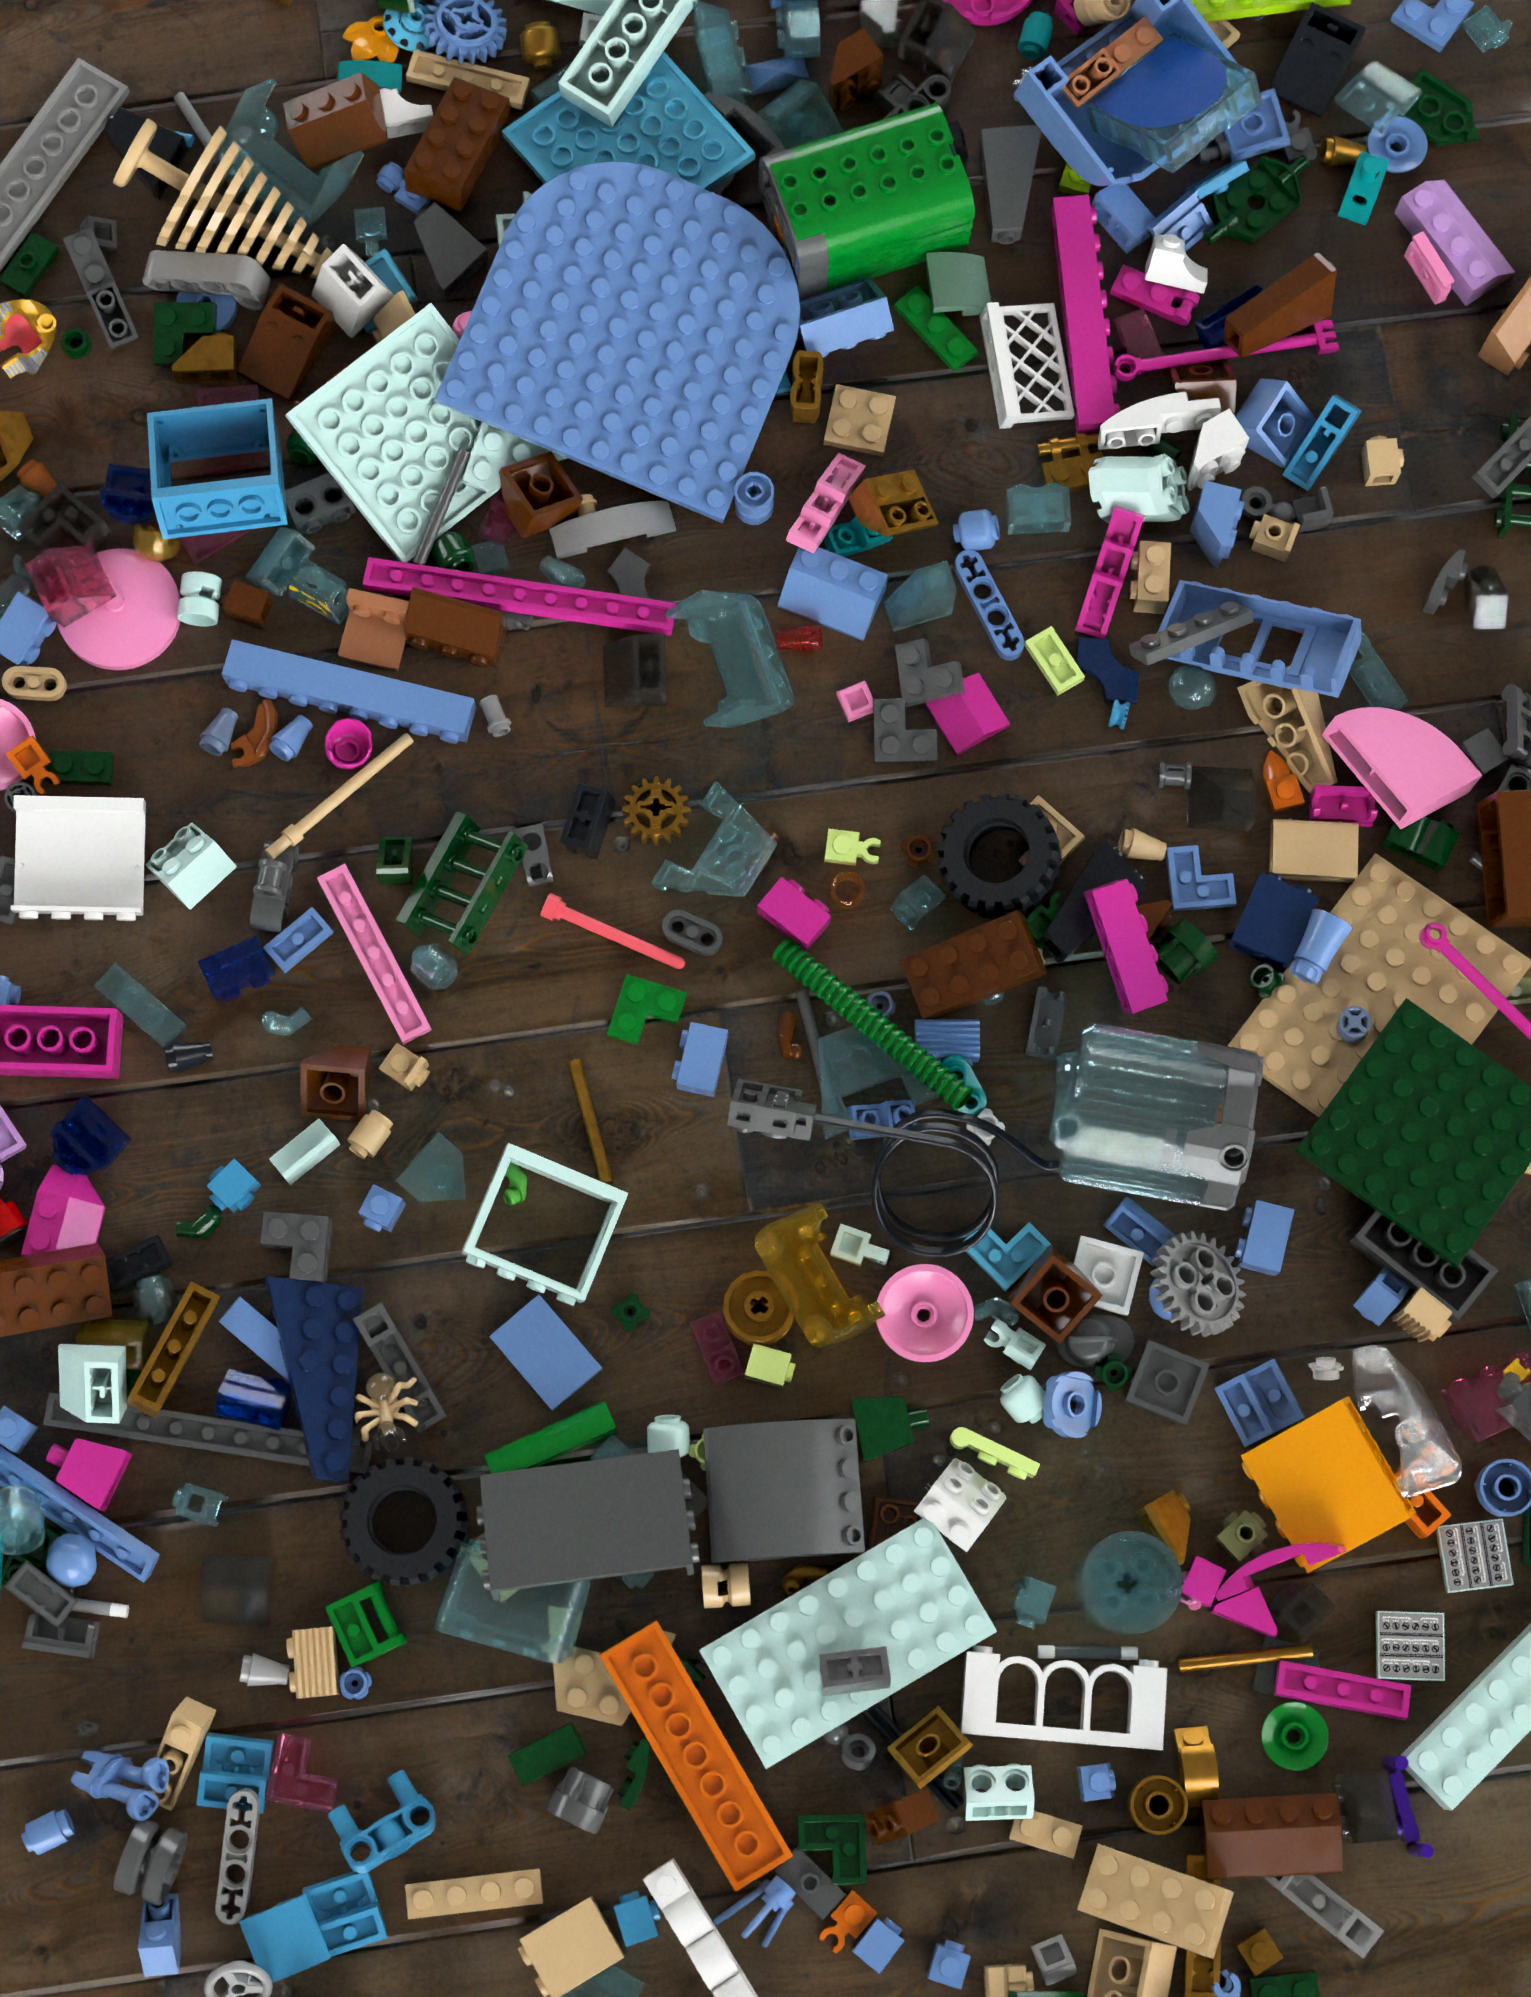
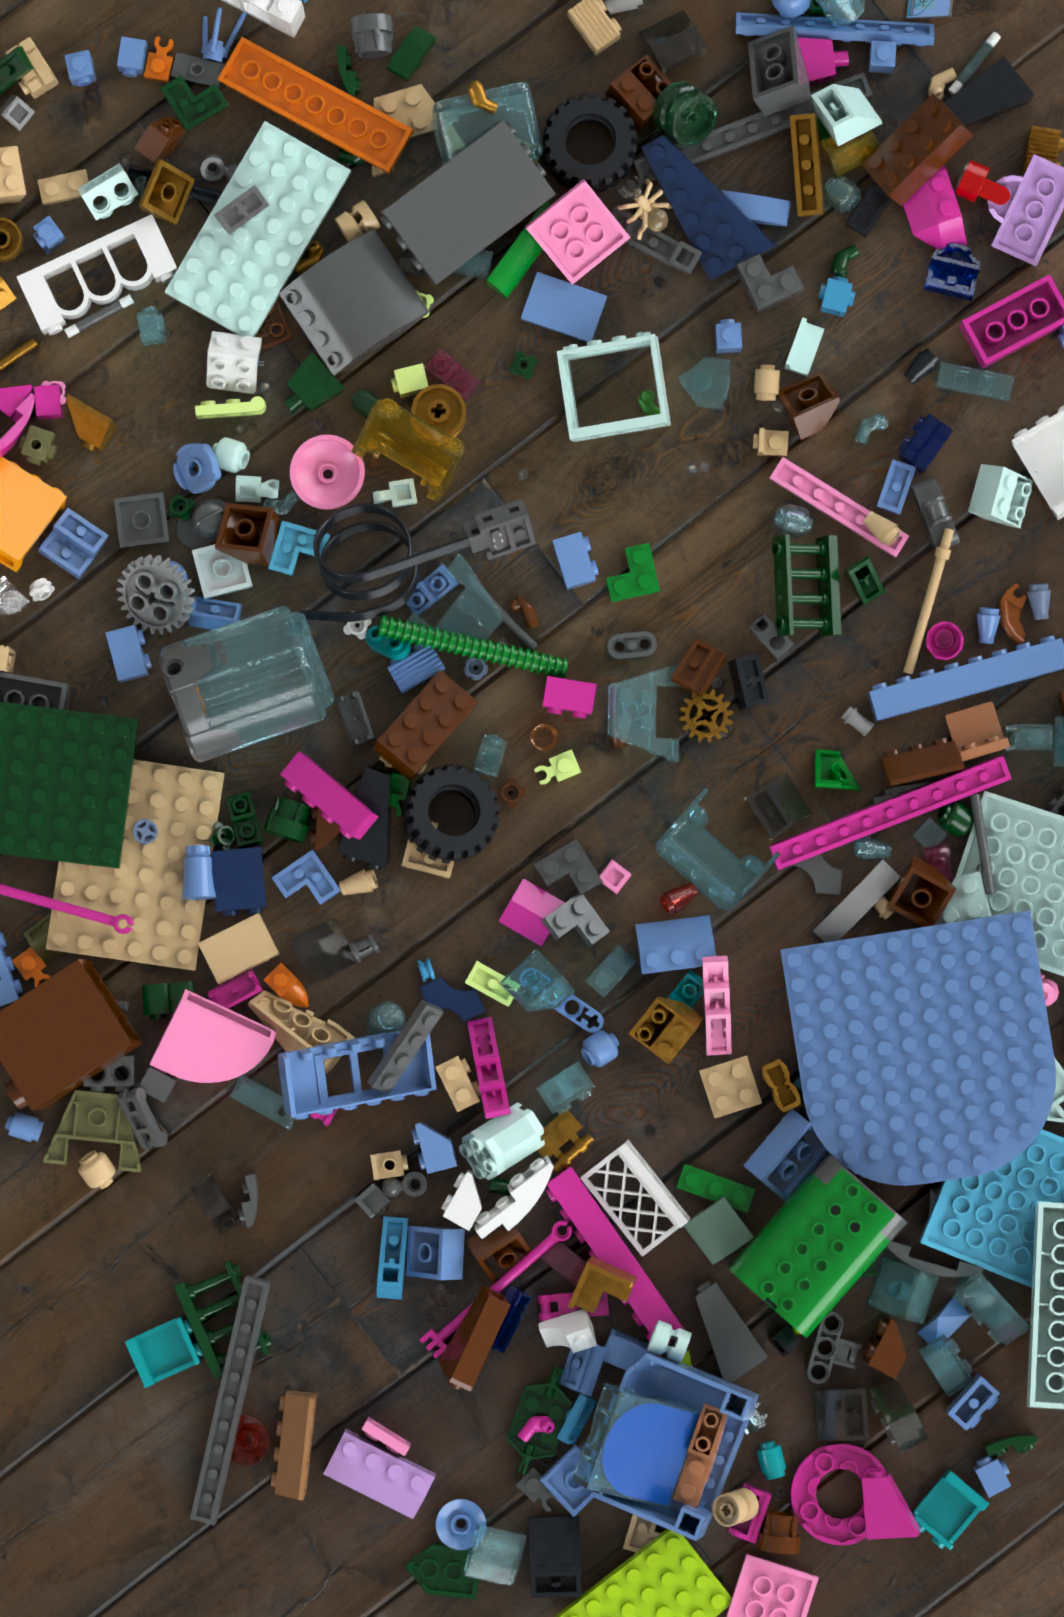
camera: 150 degrees right, 10 degrees up
clear light blue window [172,1483,227,1528] -> none
clear blue brick [216,1369,292,1431] -> none
green plate [325,1581,407,1668] -> none
medium blue plate [338,1667,372,1700] -> none
coral piece [540,893,685,969] -> none
pearl gold bar [568,1059,613,1184] -> none
light aqua head [647,1415,690,1458] -> none
medium blue wheel [734,472,774,525] -> none
clear light blue brick [1074,1531,1183,1636] -> none
pearl gold cone [1319,135,1367,166] -> none
teal torso [1337,152,1389,226] -> none
medium blue brick [1353,1266,1410,1326] -> none
tan brick [1361,436,1404,486] -> none
none -> dark green slope [226,791,263,849]
none -> clear green brick [350,388,388,424]
none -> pearl gold arm [468,80,498,115]
none -> clear light blue slope [500,949,575,1012]
none -> dark pink arm [517,1416,555,1442]
none -> bright pink plate [525,179,630,285]
none -> pearl gold panel [568,1256,638,1314]
none -> reddish brown slope [605,54,679,131]
none -> light aqua wheel [647,1320,692,1363]
none -> clear green wheel [653,81,718,146]
none -> reddish brown plate [671,638,727,697]
none -> dark grey slope [748,25,811,116]
none -> green slope [813,749,862,791]
none -> tan cone [863,511,901,546]

